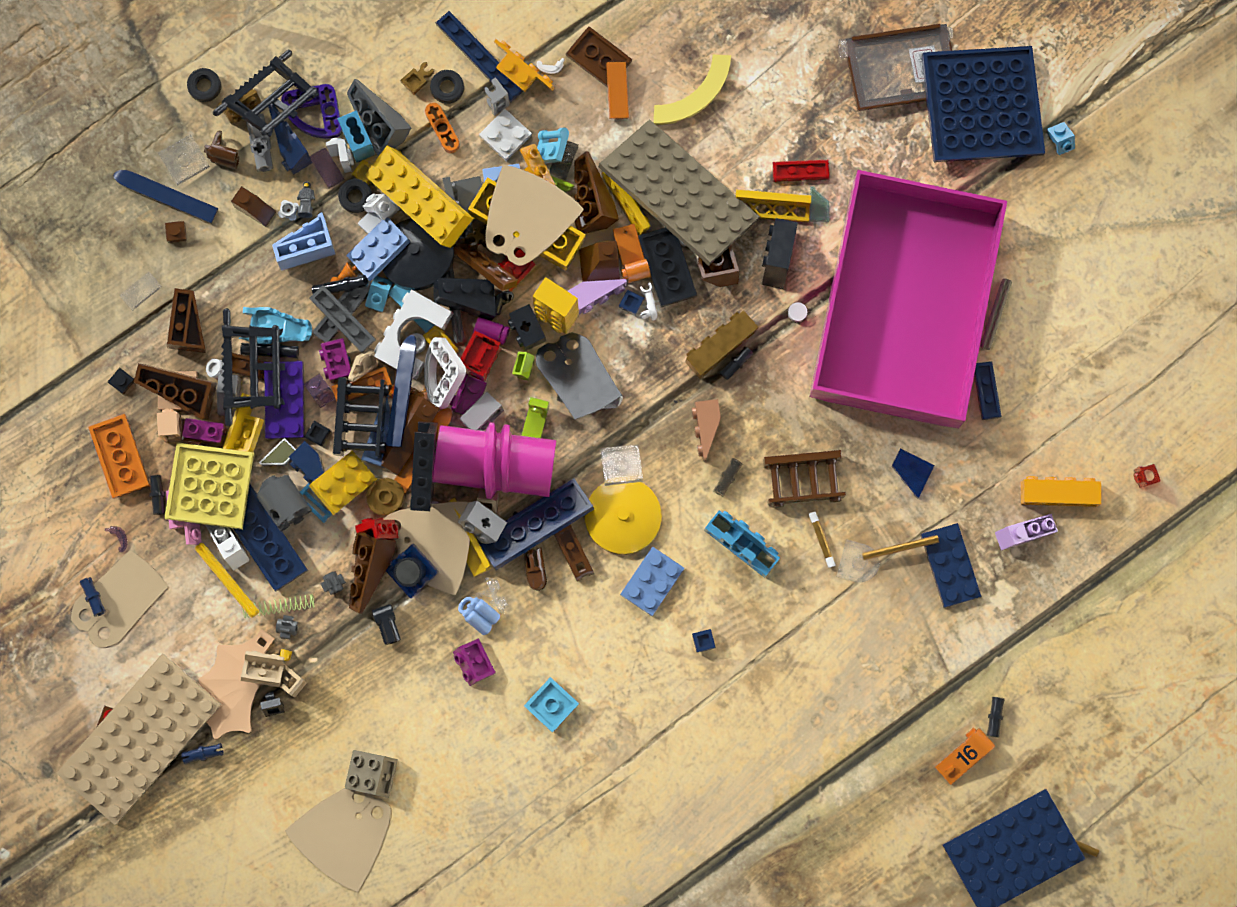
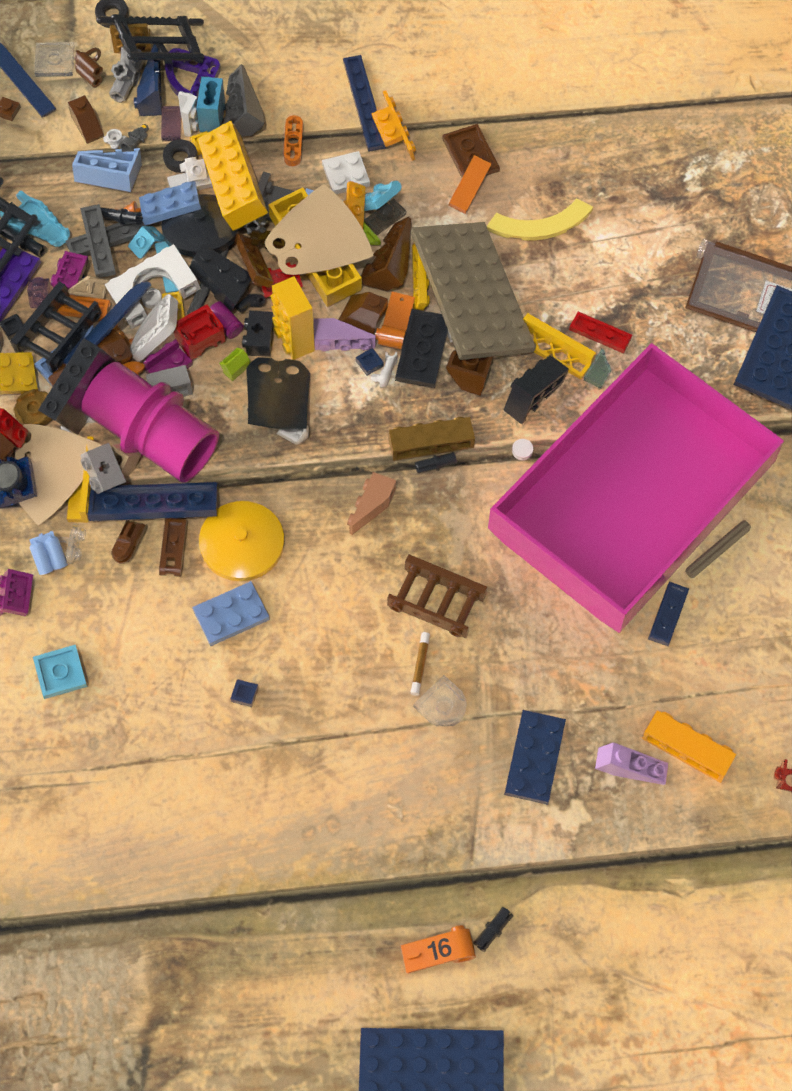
camera: 30 degrees right, 15 degrees down
pearl gold plate [400,62,434,95] -> none
black tyre [430,70,464,104] -> none
light grey hinge [485,77,509,116] -> none
lime bracket [521,397,549,438] -> none
white piece [537,58,565,74] -> none
clear tile [601,444,643,486] -> none
dark azure piece [704,510,780,578] -> none
clear smoke pin [713,458,743,497] -> none
pearl gold bar [862,535,939,561] -> none
clear blue wing [891,448,935,499] -> none

